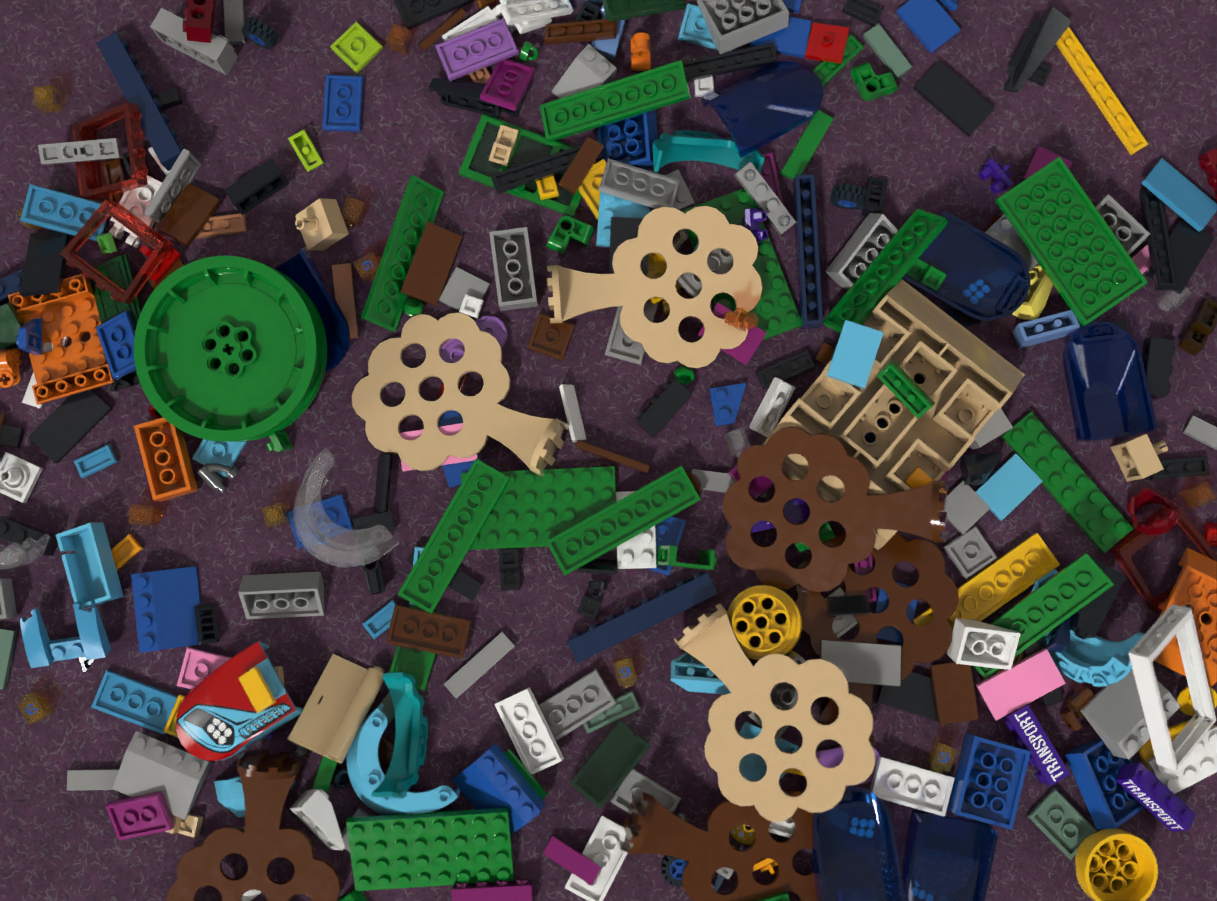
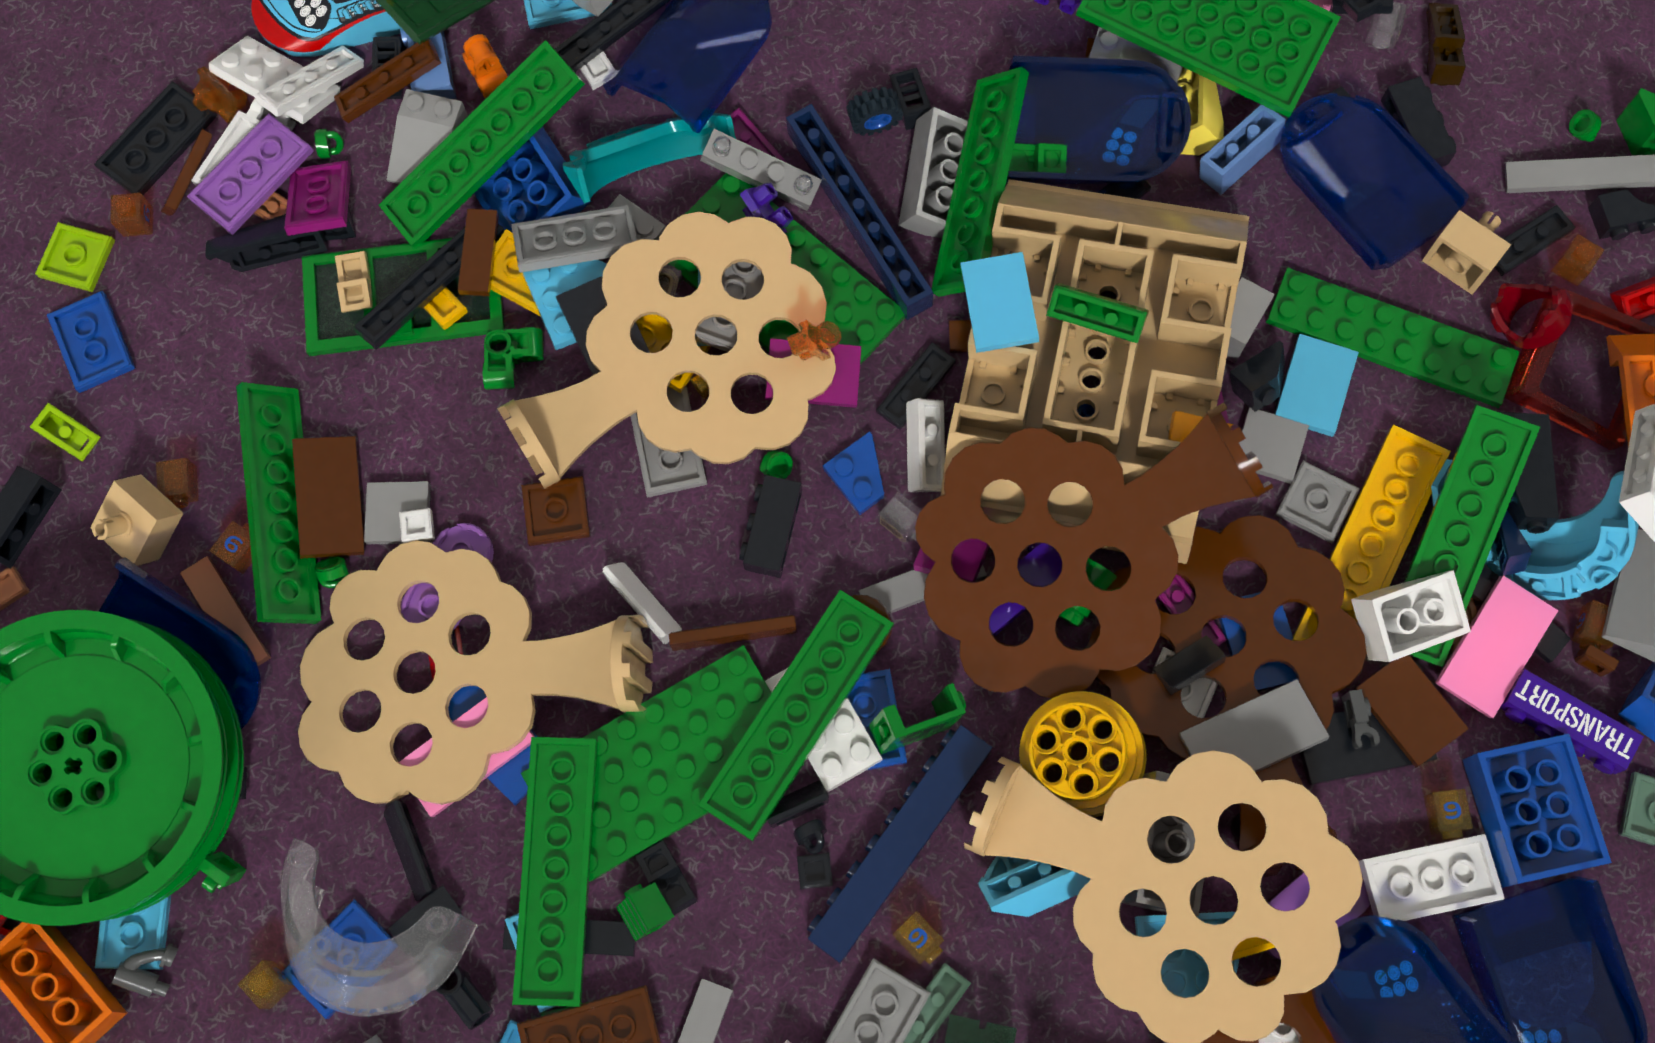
camera: 20 degrees left, 10 degrees down
light grey brick [489,227,538,311] -> none
green tile [780,109,834,181] -> none
none -> green brick [616,882,675,942]
none -> dark grey plate [1341,689,1380,749]

